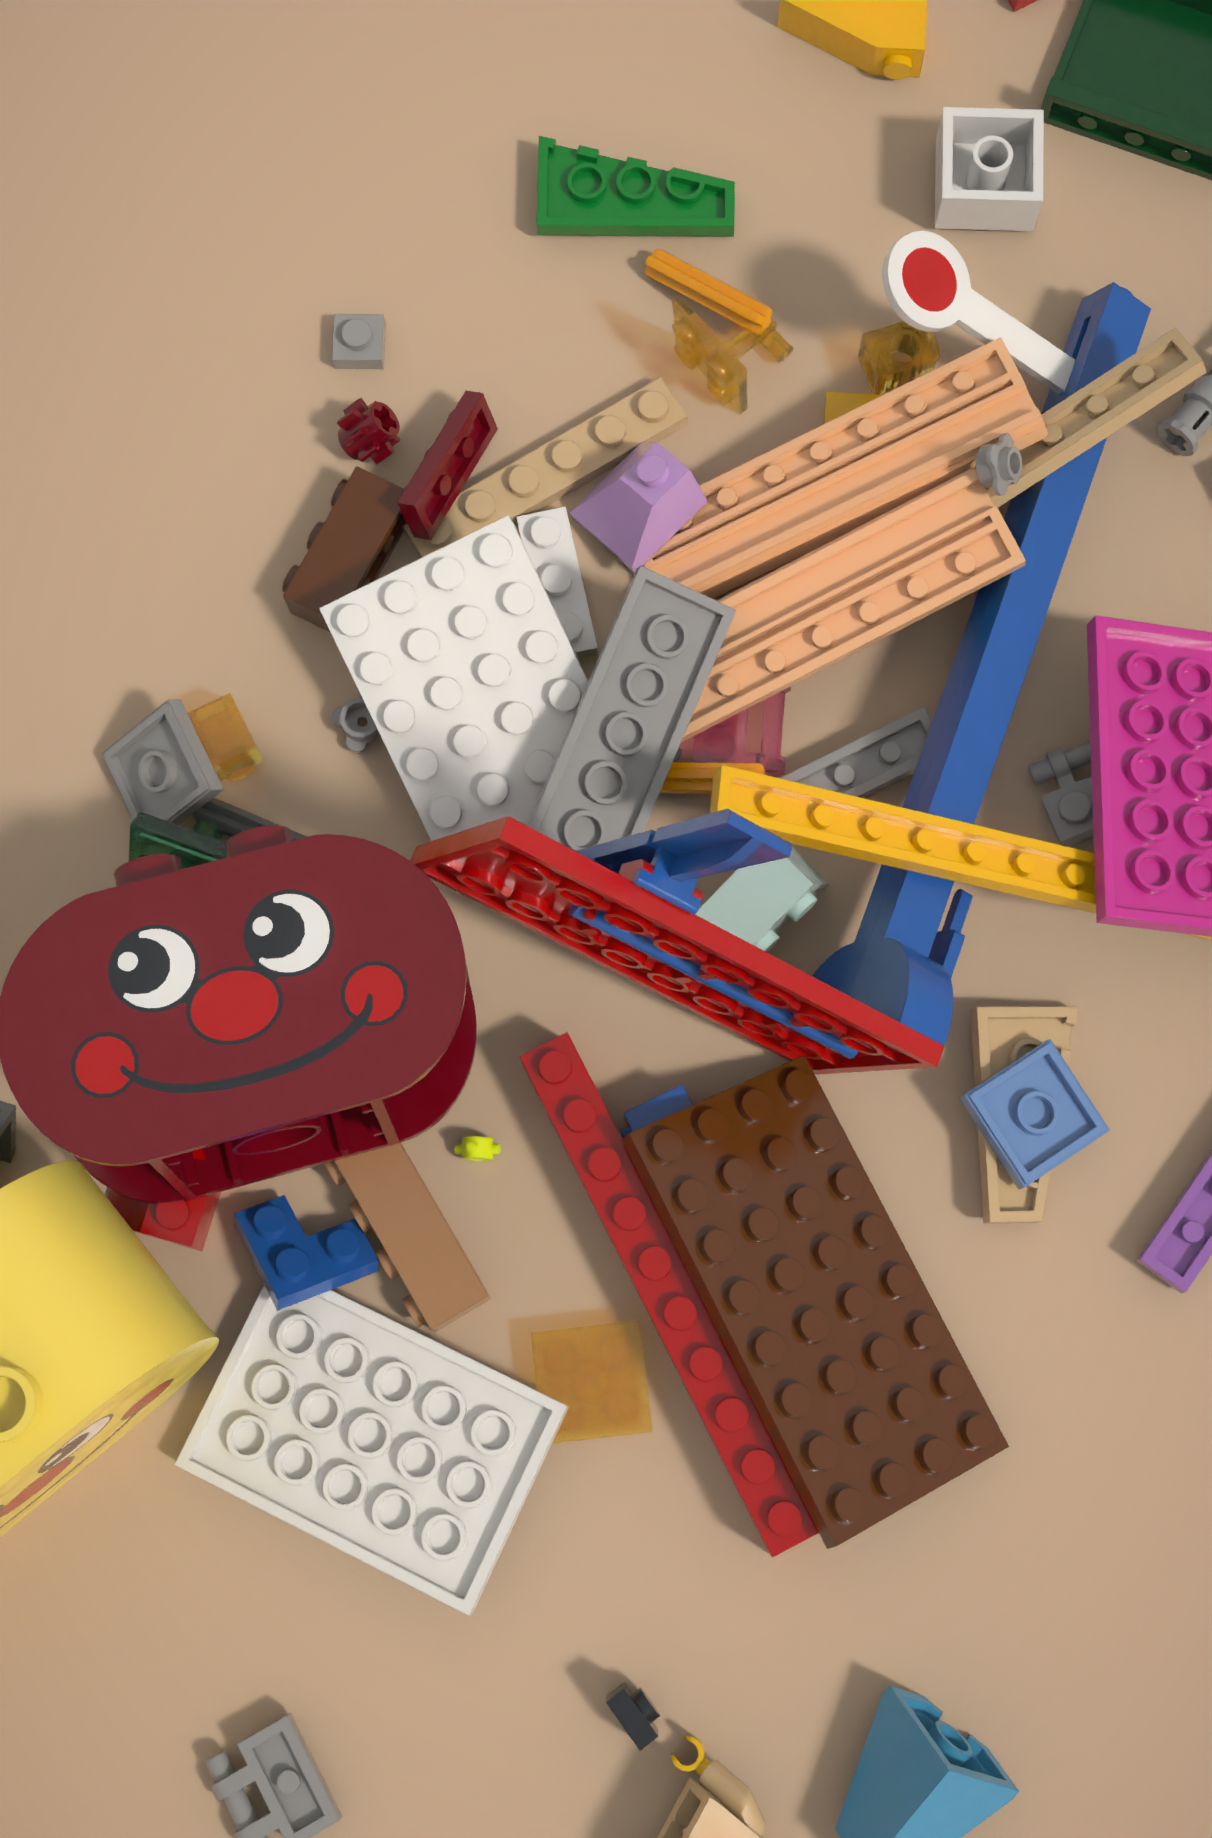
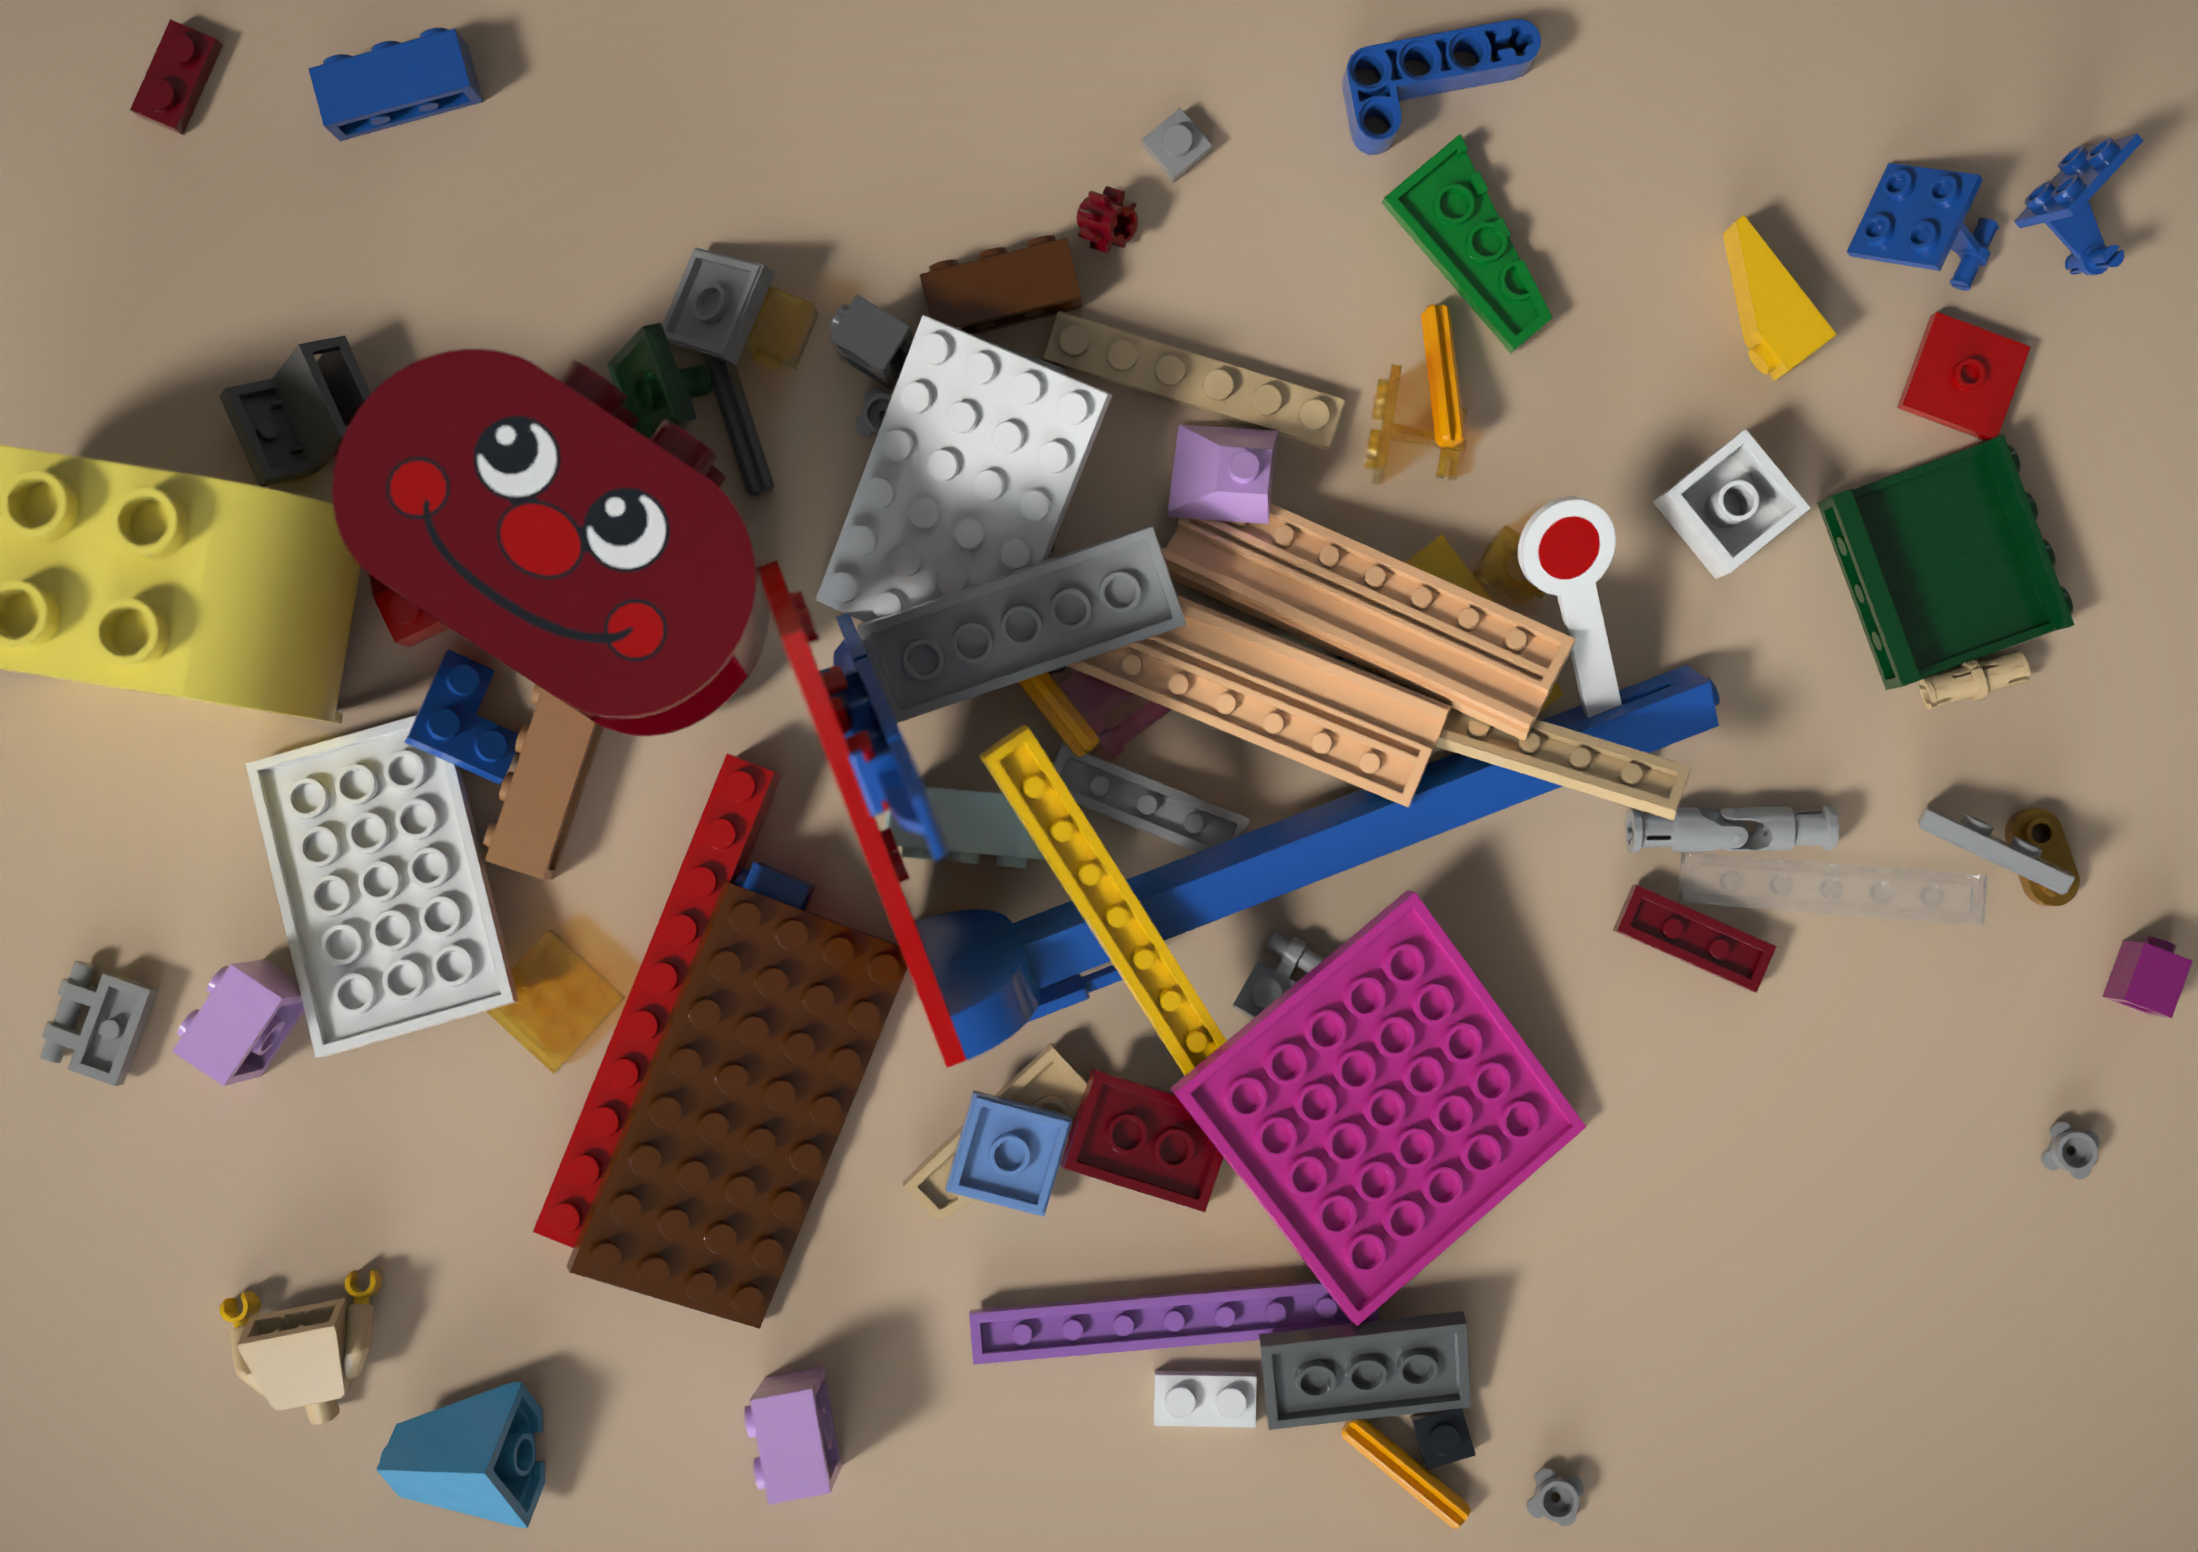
camera: 45 degrees right, 10 degrees up
dark red plate [397,390,498,540] -> none
neon yellow piece [454,1136,501,1161] -> none
white plate [516,506,598,658] -> none
black plate [606,1682,660,1751] -> none
light grey plate [976,433,1022,496] -> none
none -> lavender brick [172,959,304,1086]
none -> lavender brick [744,1366,842,1505]
none -> dark grey brick [829,295,914,390]
none -> dark red plate [1060,1068,1224,1212]
none -> blue beam [1342,19,1541,155]

